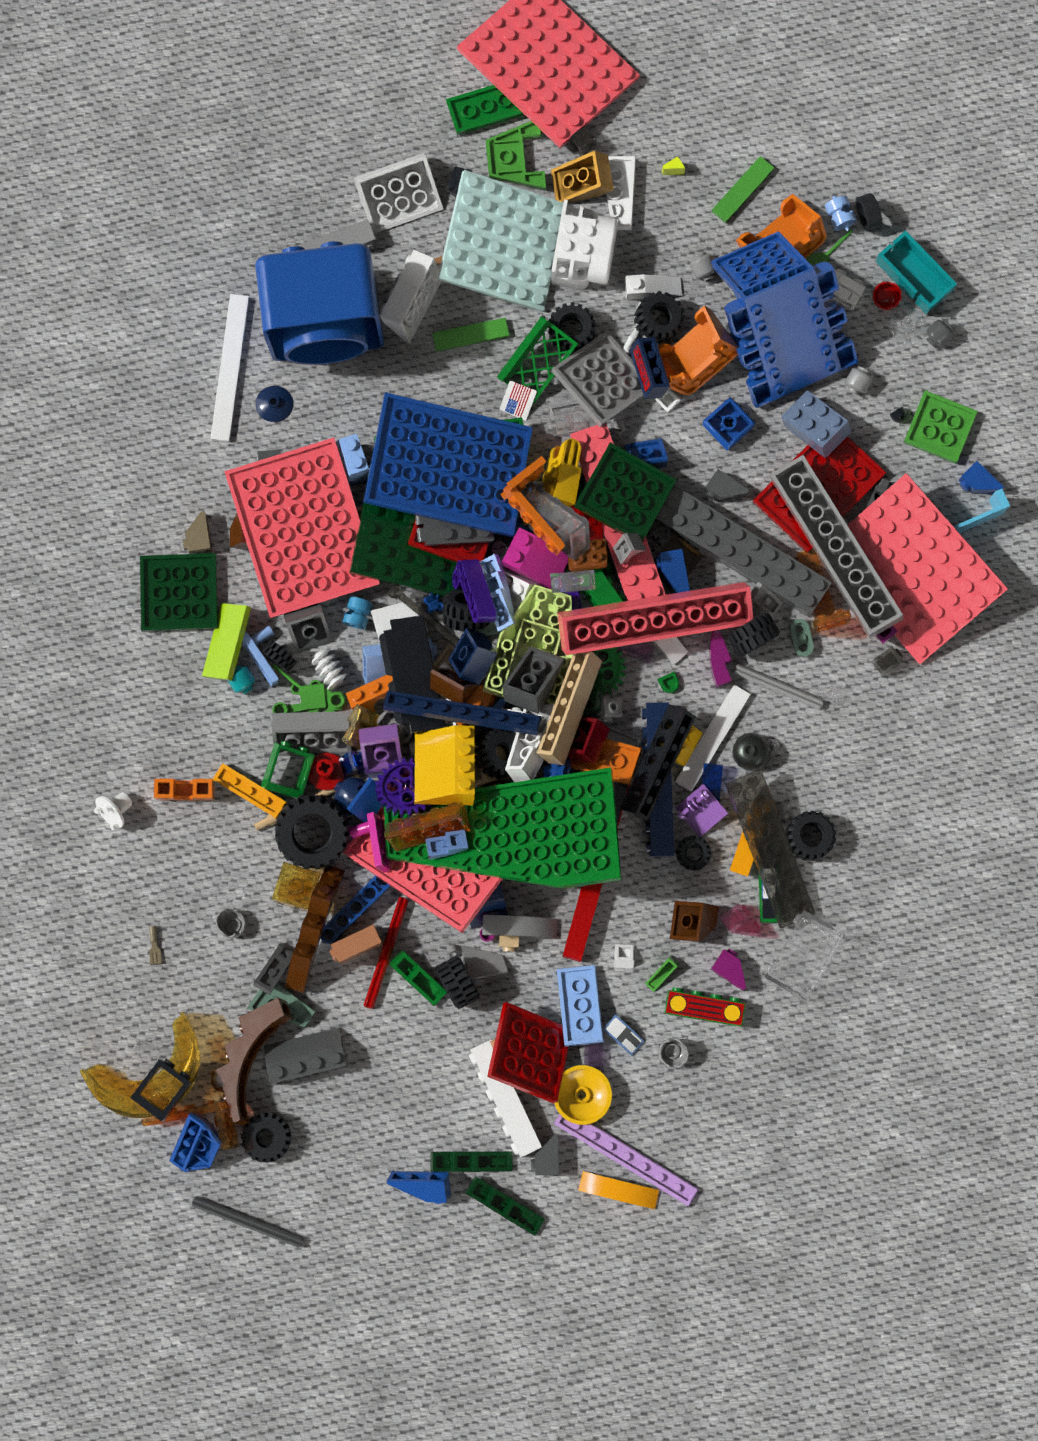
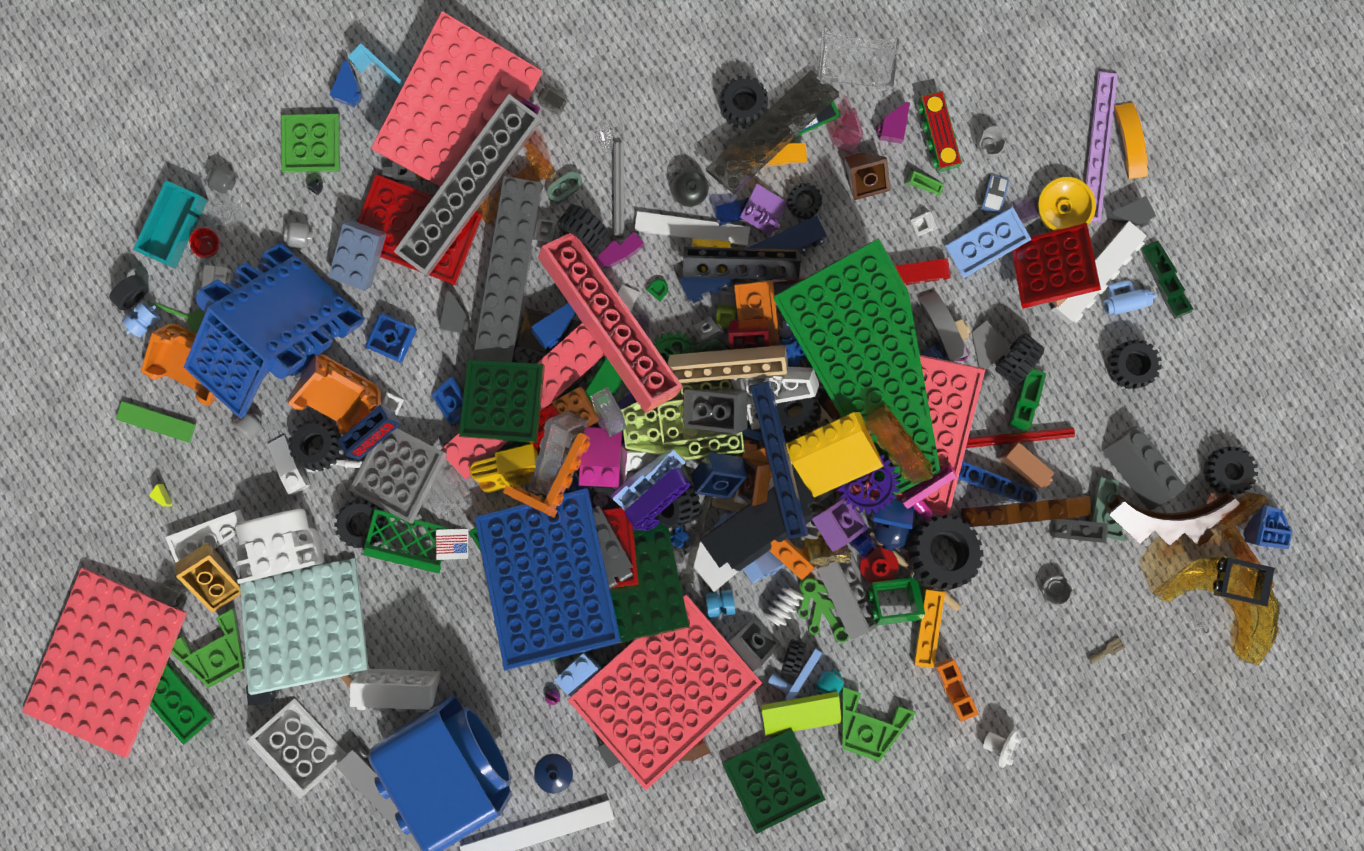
camera: 120 degrees left, 5 degrees up
dark tan slope [183,511,212,554] -> none
dark grey axle [192,1197,303,1248] -> none
bright green piece [272,664,326,710] -> none
clear yellow slope [272,862,321,912] -> none
blue slope [387,1171,451,1204] -> none
medium blue slope [426,830,468,860] -> none
bright green tile [432,318,509,352] -> none
dark green slope [465,1176,545,1236] -> none
light grey slope [613,533,646,565] -> none
none -> magenta hinge [545,689,561,705]
none -> lime slope [716,304,737,328]
none -> bright green wing [842,687,916,762]
none -> light blue piece [1103,280,1157,315]
none -> black tyre [1107,339,1162,389]

